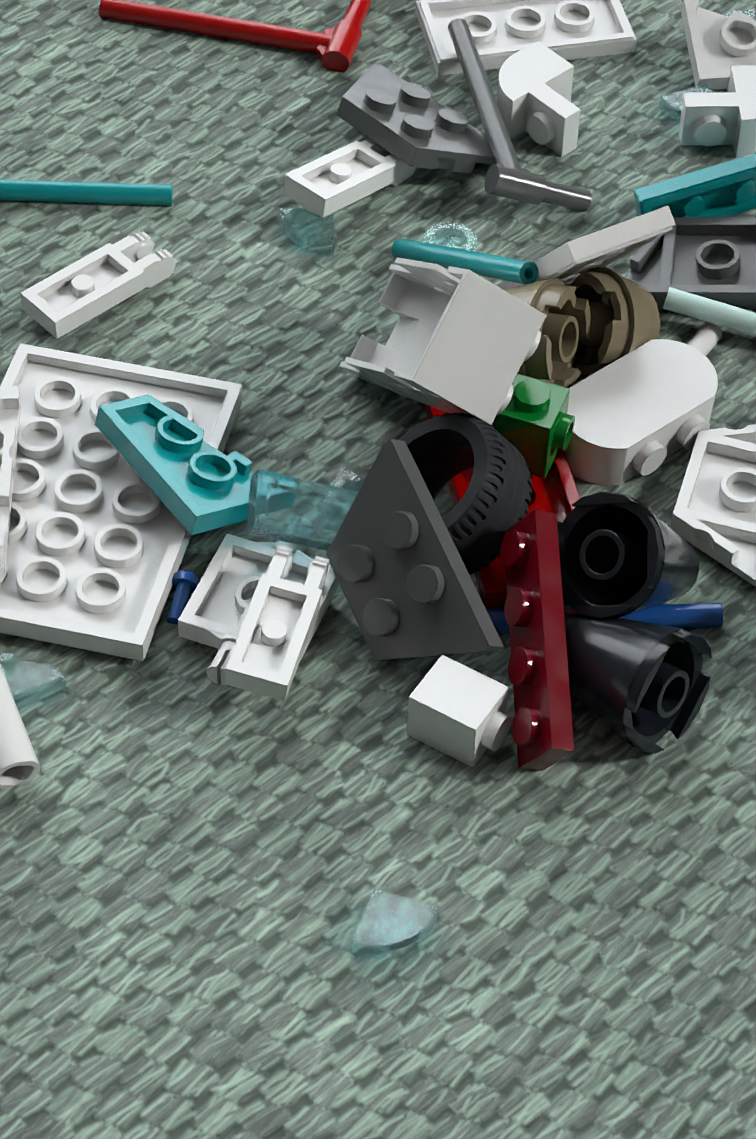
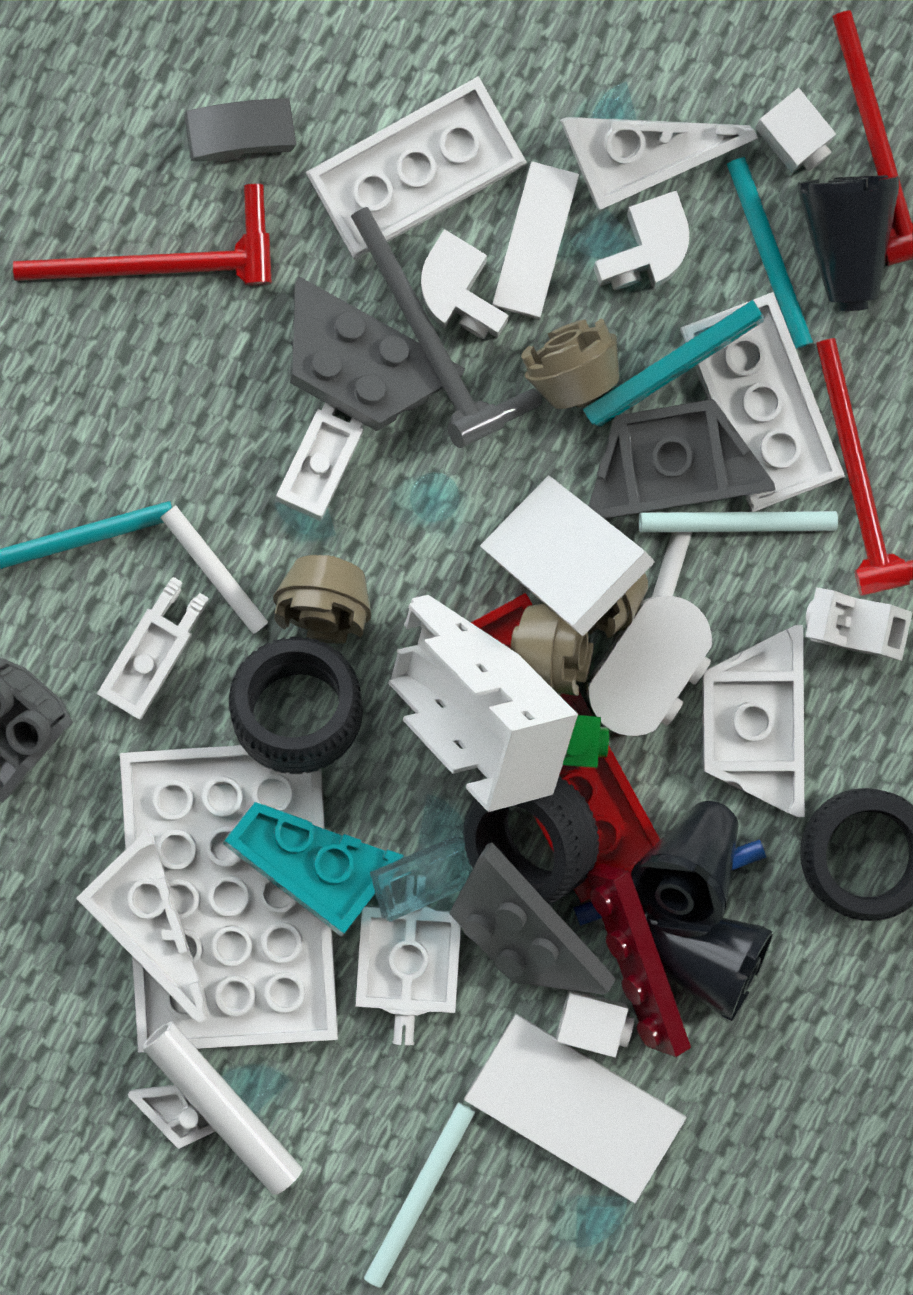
camera: 15 degrees left, 40 degrees up
blue piece [167,570,200,625] -> none
white hinge [223,545,329,701] -> none
teal piece [391,238,539,284] -> none
none -> white bar [160,505,268,634]
none -> black tyre [229,636,363,774]
none -> dark tan cone [273,555,371,644]
none -> light aqua piece [364,1102,475,1288]
none -> white tile [464,1013,686,1203]
none -> white tile [492,161,579,319]
none -> dark tan cone [521,318,619,409]

